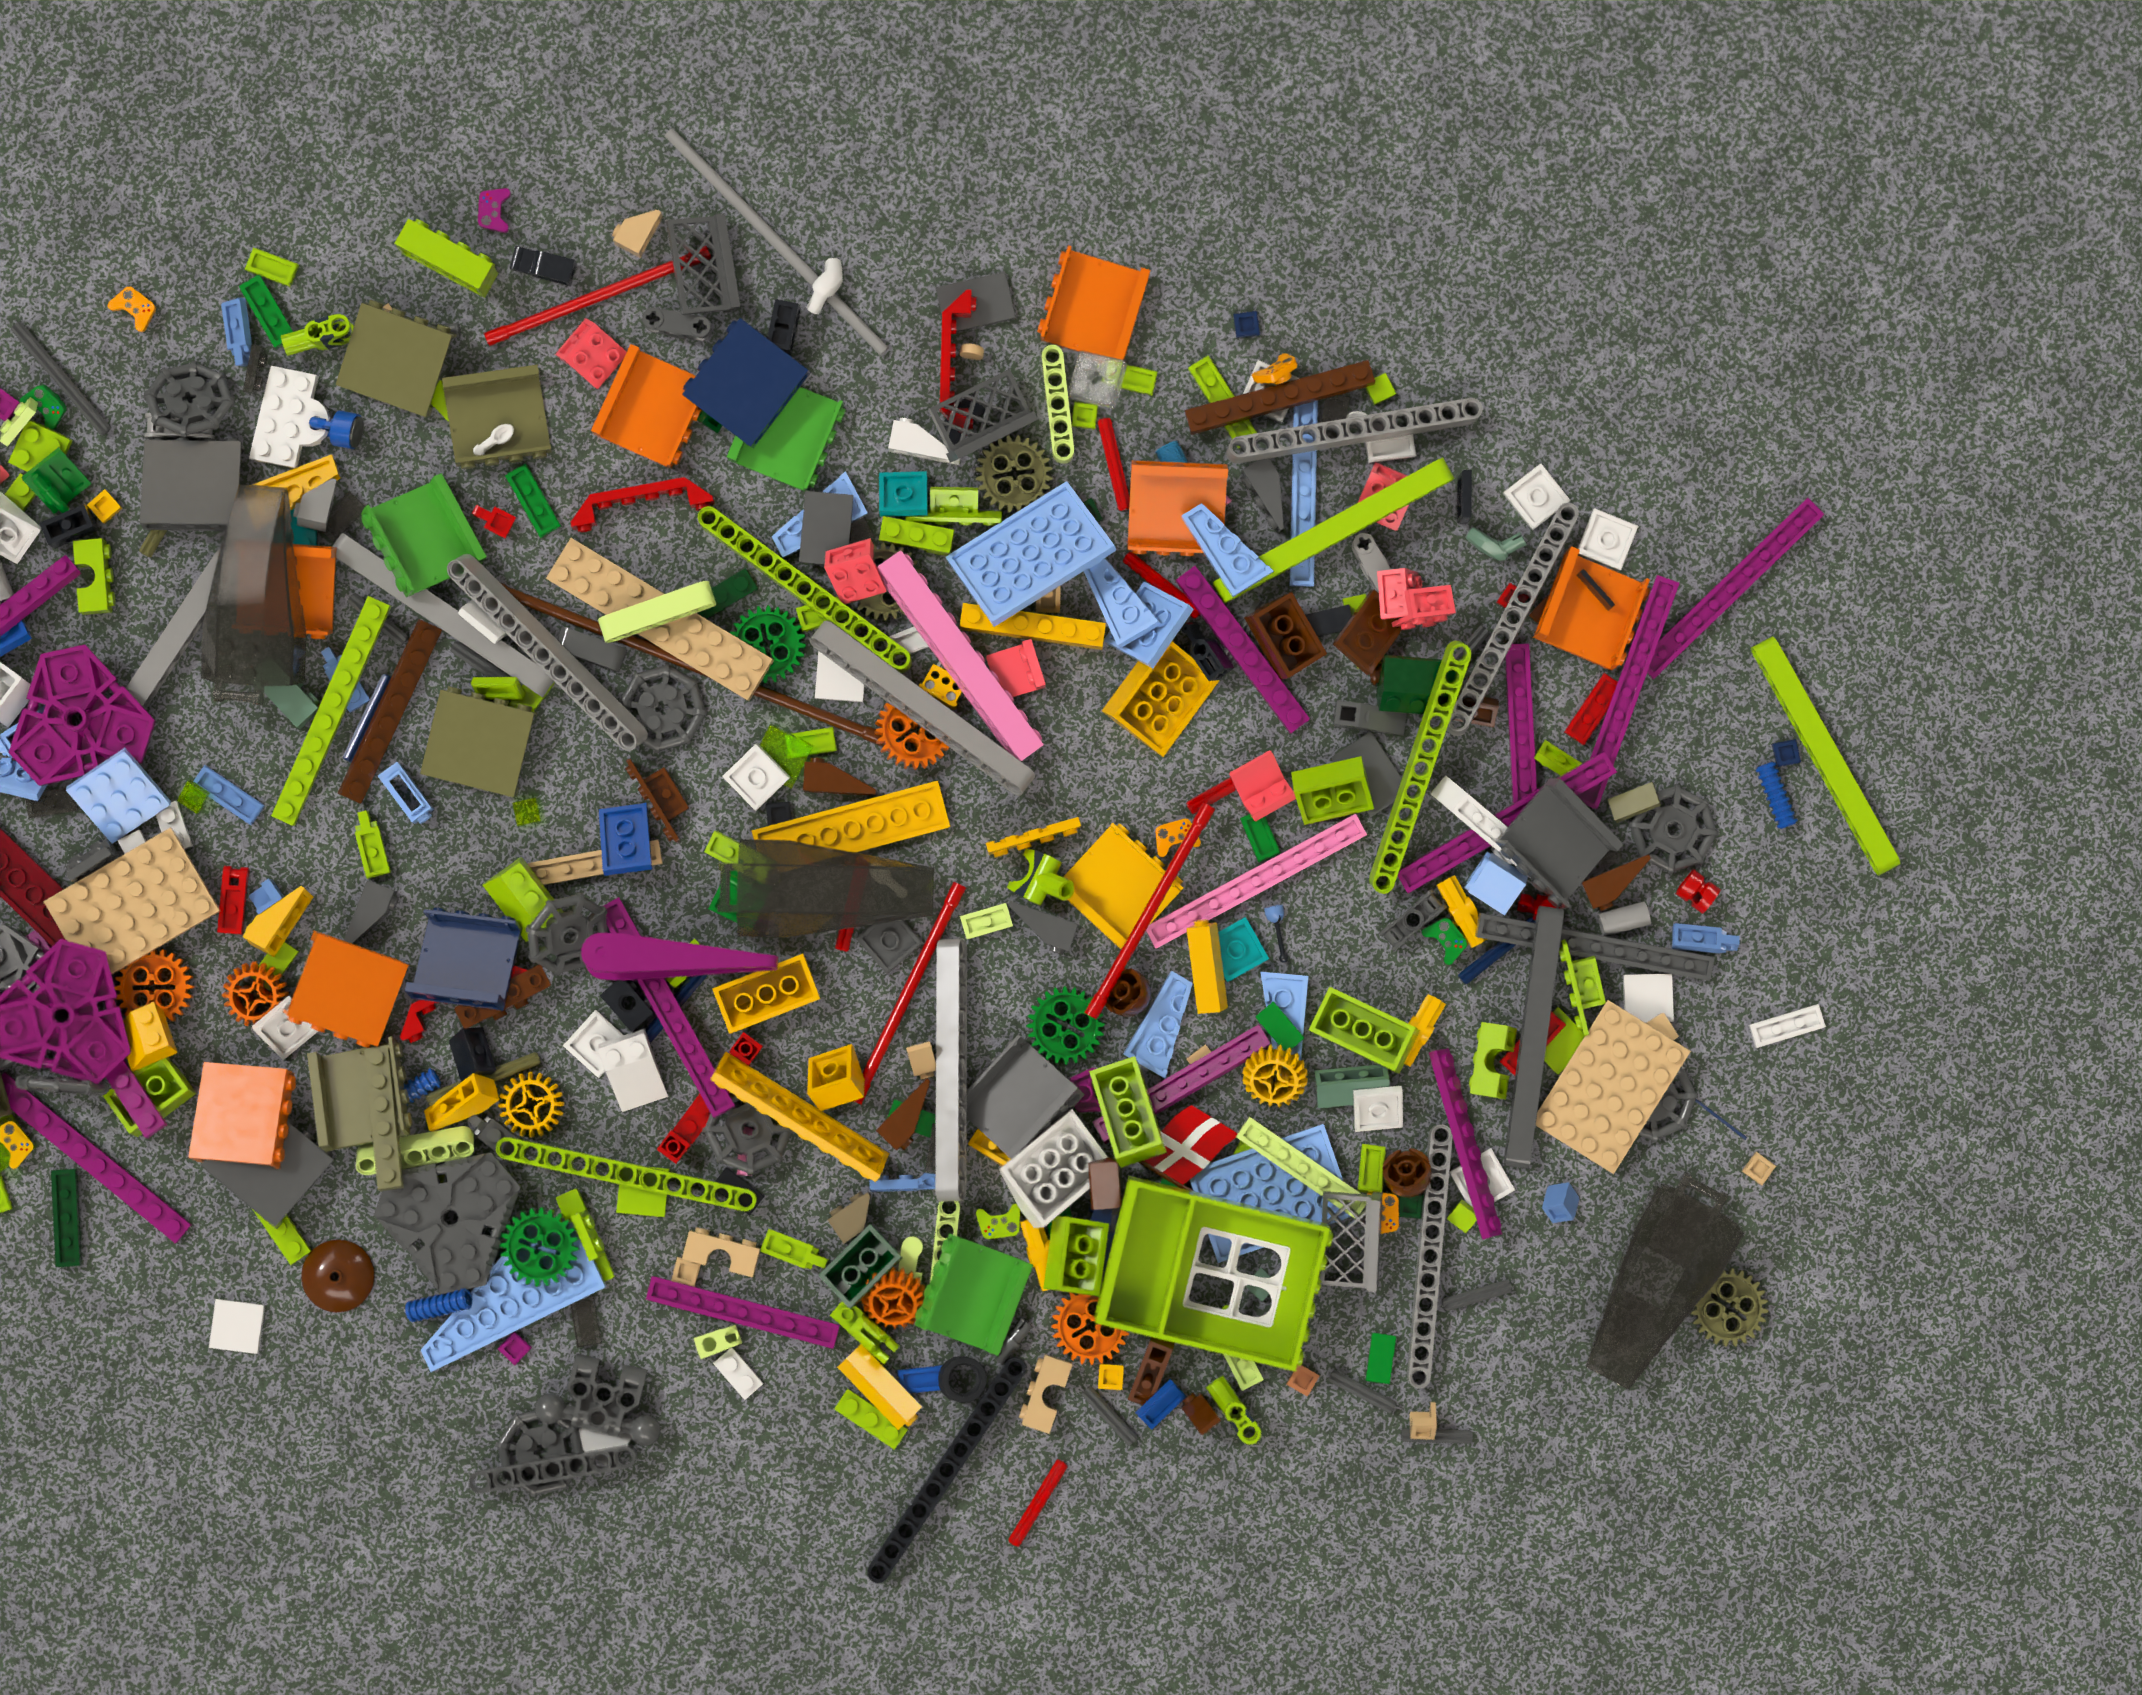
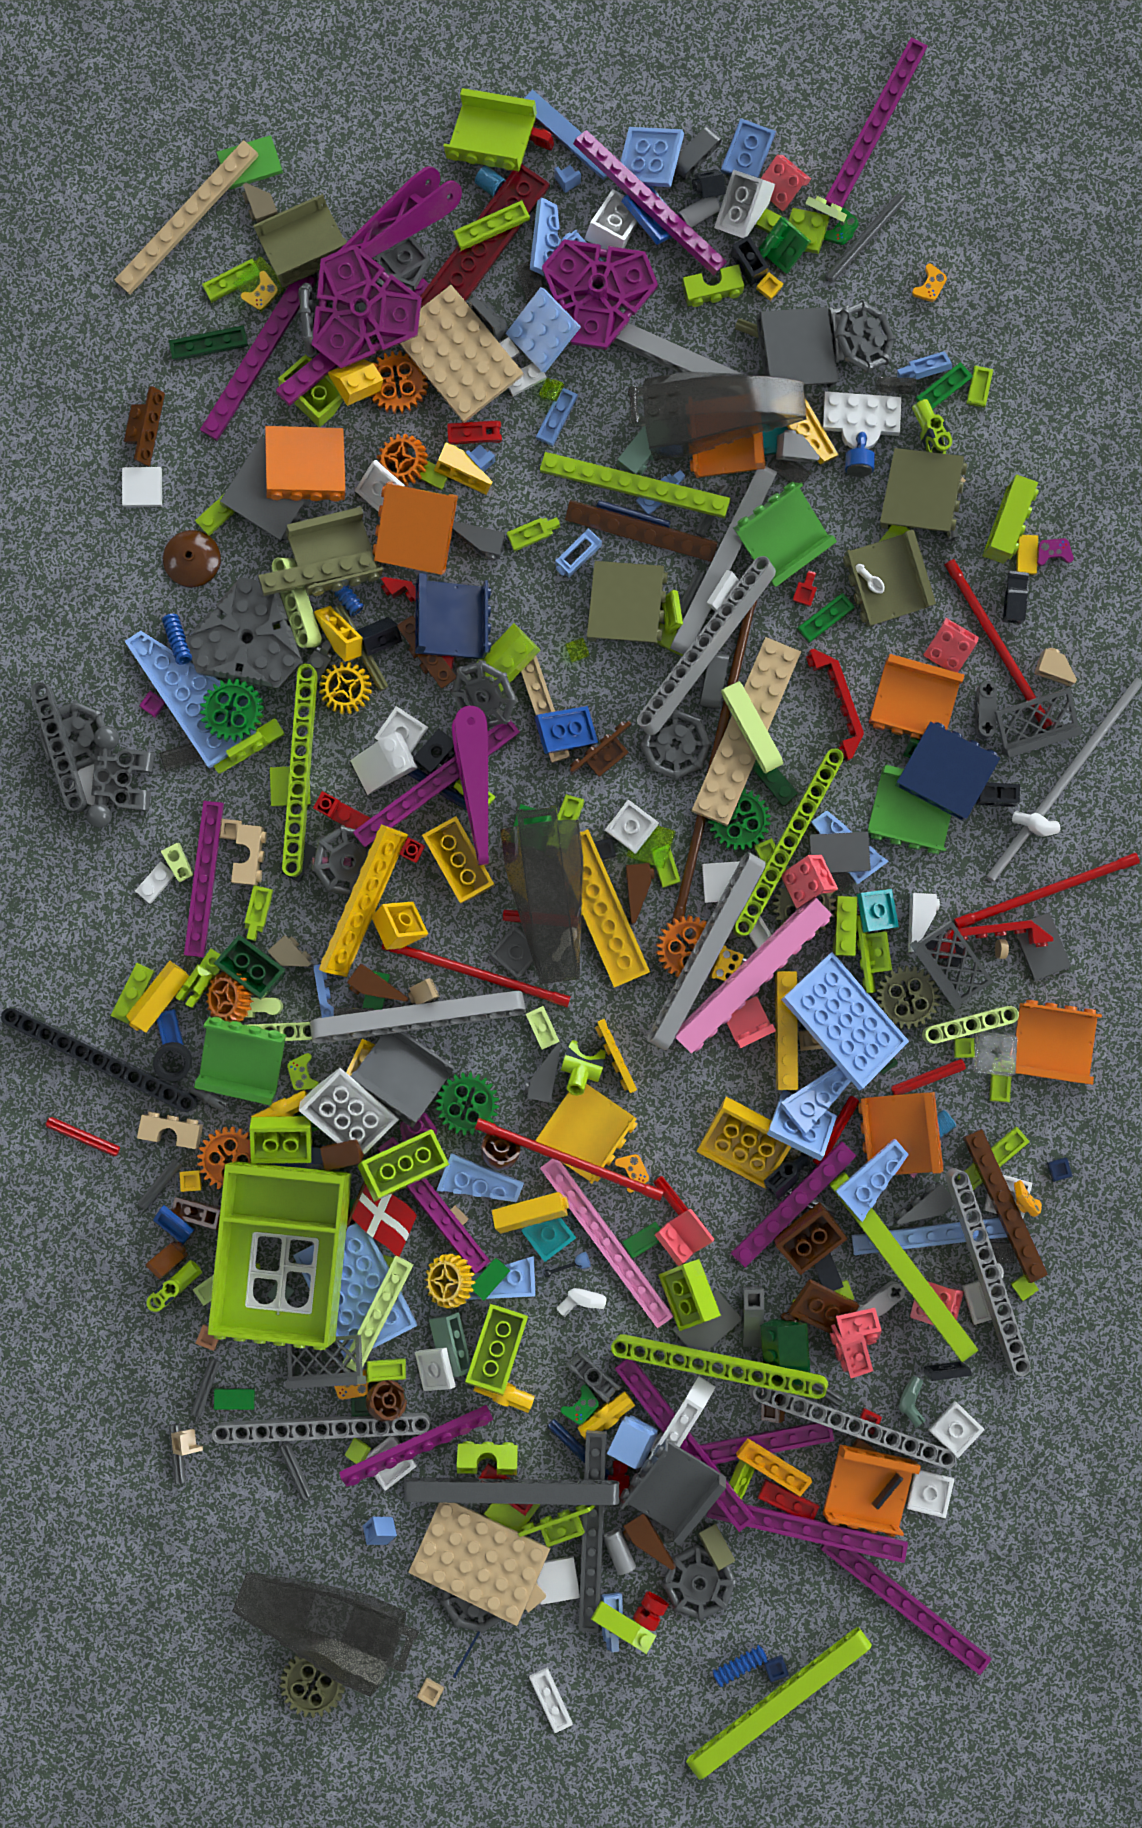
camera: 90 degrees right, 0 degrees up
none -> reddish brown bracket [124,386,165,466]
none -> white arm [557,1288,606,1317]
none -> lime slope [591,1601,656,1654]
none -> light orange plate [736,1438,812,1497]
none -> red piece [954,853,1140,929]
none -> yellow tile [1016,535,1038,575]

